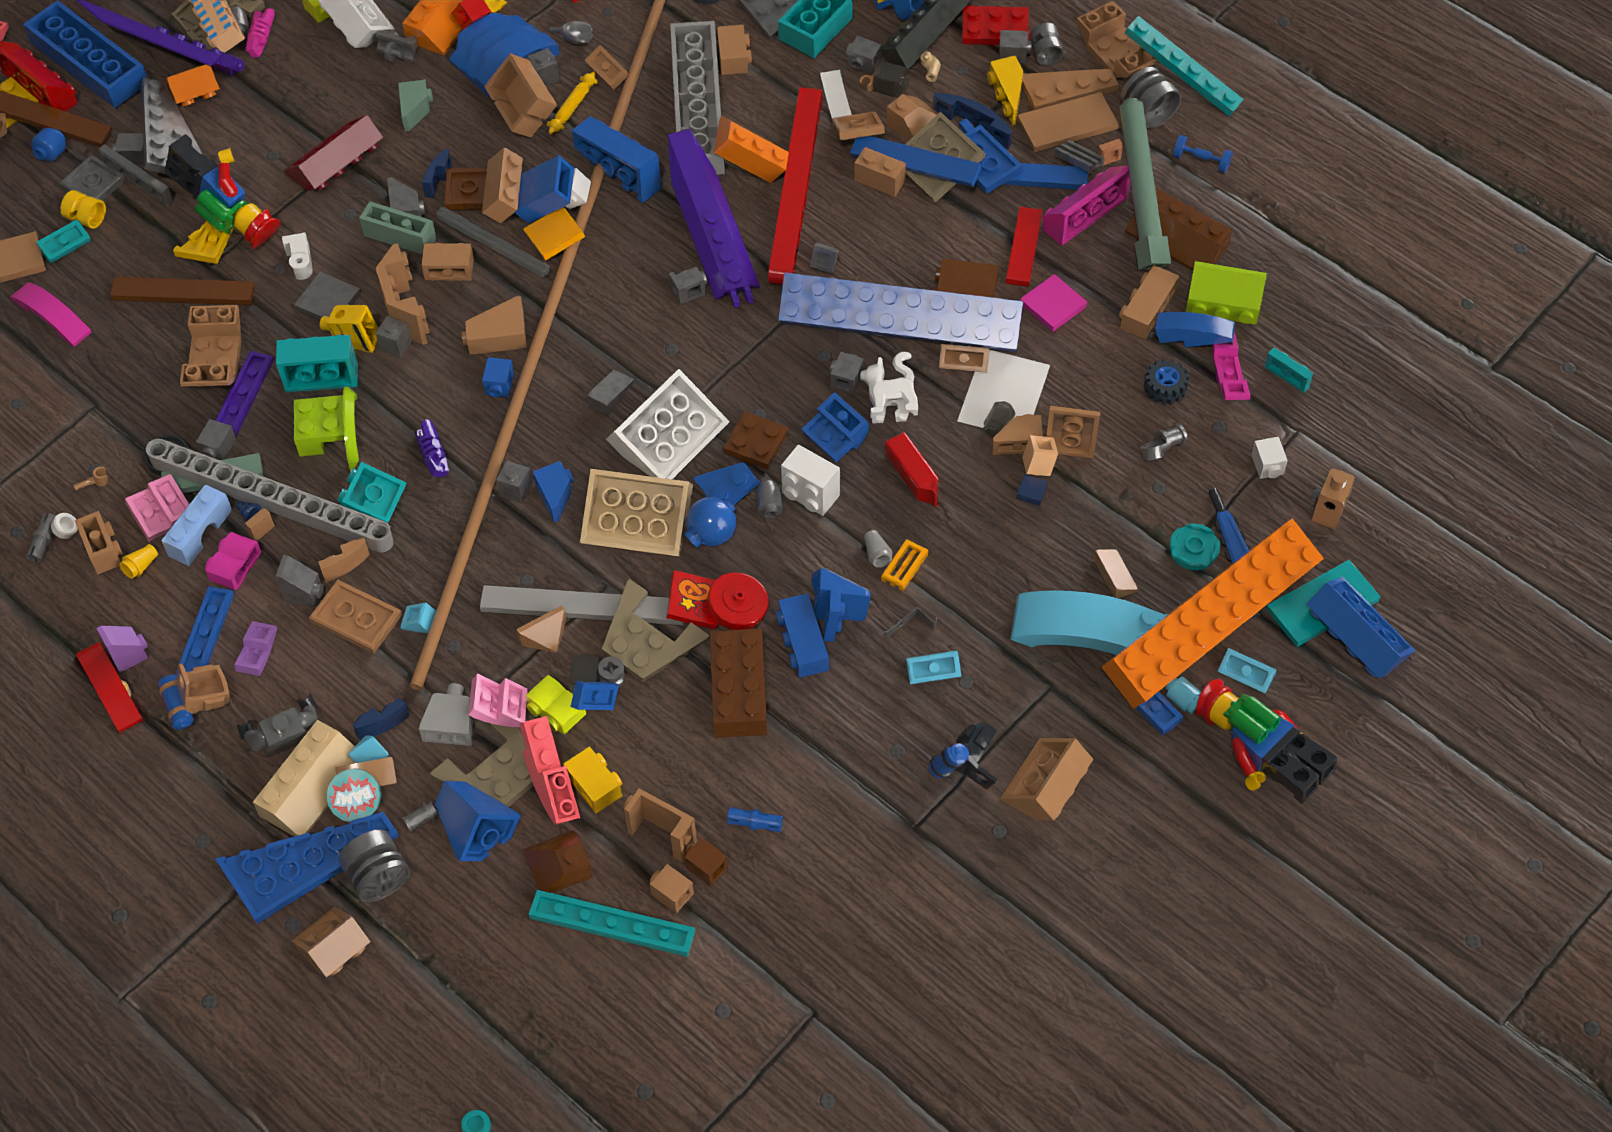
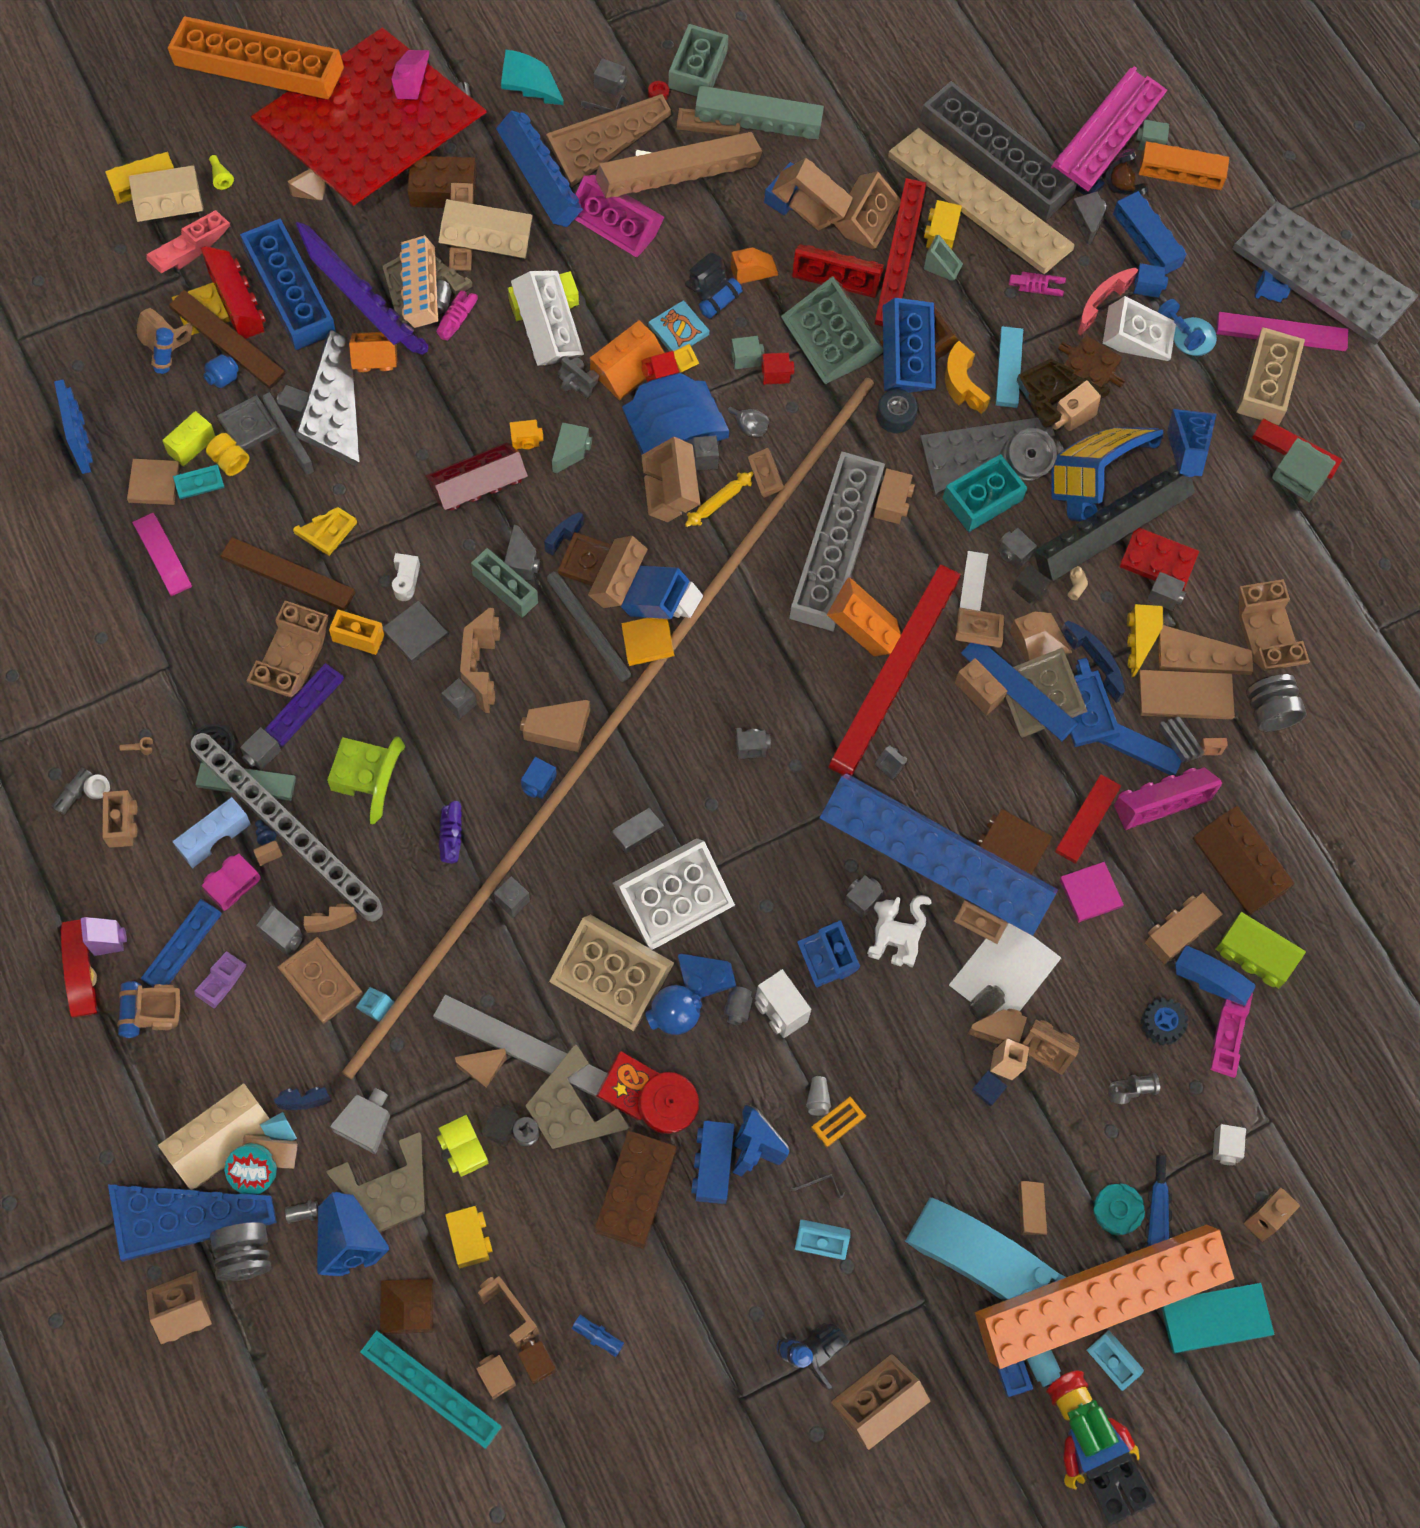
camera: 15 degrees right, 10 degrees up
yellow cone [119,544,158,579] -> none
bright pink slope [125,474,189,542] -> none
piece [164,134,281,249] -> none
dark grey torso [237,694,318,758] -> none
teal brick [276,335,358,392] -> none
yellow torso [320,305,379,353] -> none
teal plate [337,462,407,524] -> none
medium nougat brick [422,243,474,280] -> none
bright pink slope [468,673,528,727] -> none
coral slope [519,716,580,825] -> none
blue slope [533,461,574,523] -> none
blue plate [570,681,619,710] -> none
blue wedge [572,116,661,203] -> none
dark purple hinge [668,129,760,308] -> none
reddish brown plate [723,411,789,470] -> none
medium nougat hand [860,68,882,92] -> none
red piece [885,432,939,507] -> none
flat silver wheel [1029,23,1064,66] -> none
sand green brick [1120,98,1171,270] -> none
teal plate [1124,16,1244,116] -> none
blue wheel [1173,135,1233,173] -> none
teal plate [1265,347,1313,393] -> none
blue slope [1306,577,1416,679] -> none
none -> neon yellow brick [162,411,216,467]
none -> light orange brick [329,610,385,655]
none -> light orange brick [510,420,544,449]

